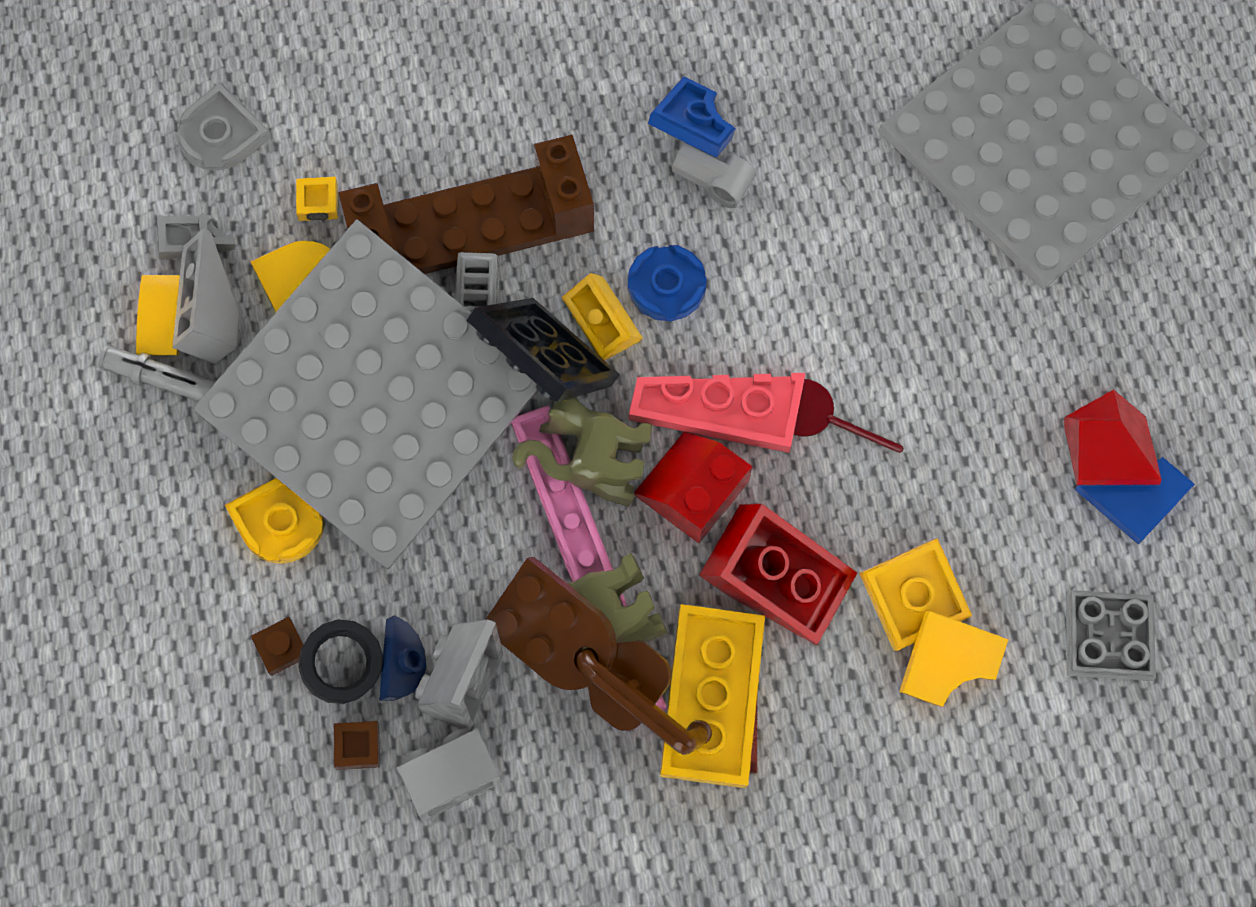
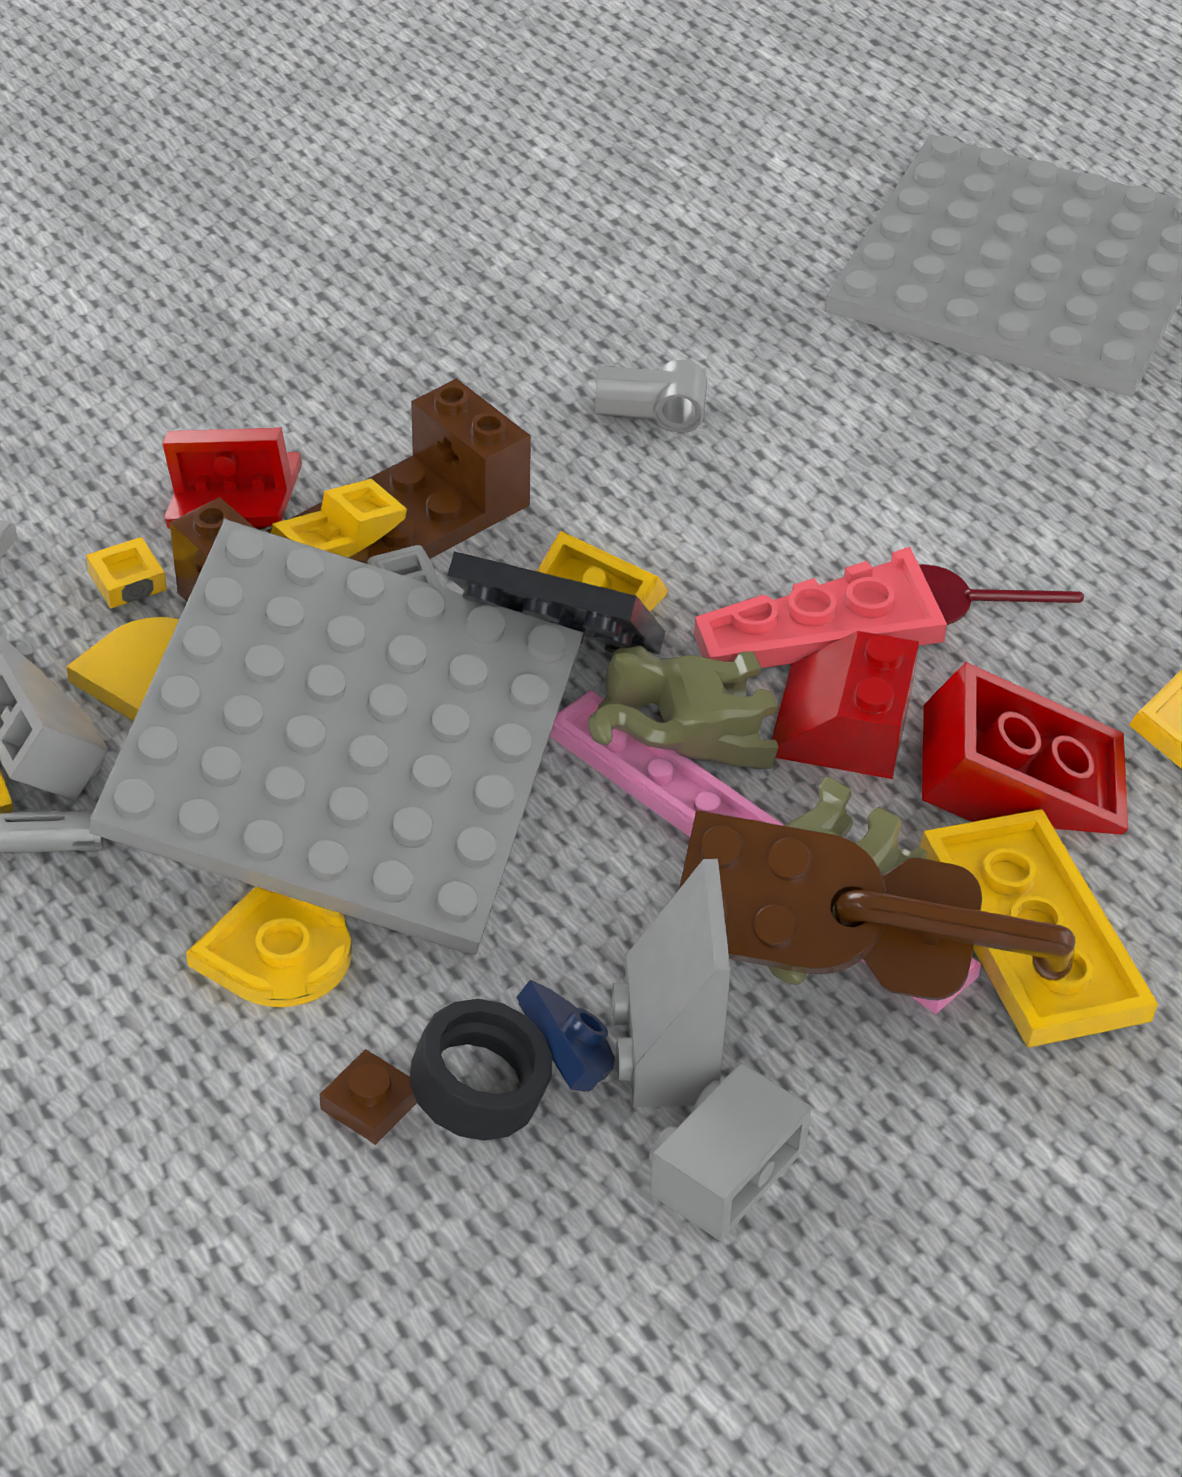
camera: 25 degrees left, 25 degrees down
reddish brown plate [334,721,380,770] -> none
blue tile [627,245,707,321] -> none
blue tile [648,76,736,158] -> none
none -> red bracket [162,427,302,530]
none -> yellow slope [271,479,407,558]

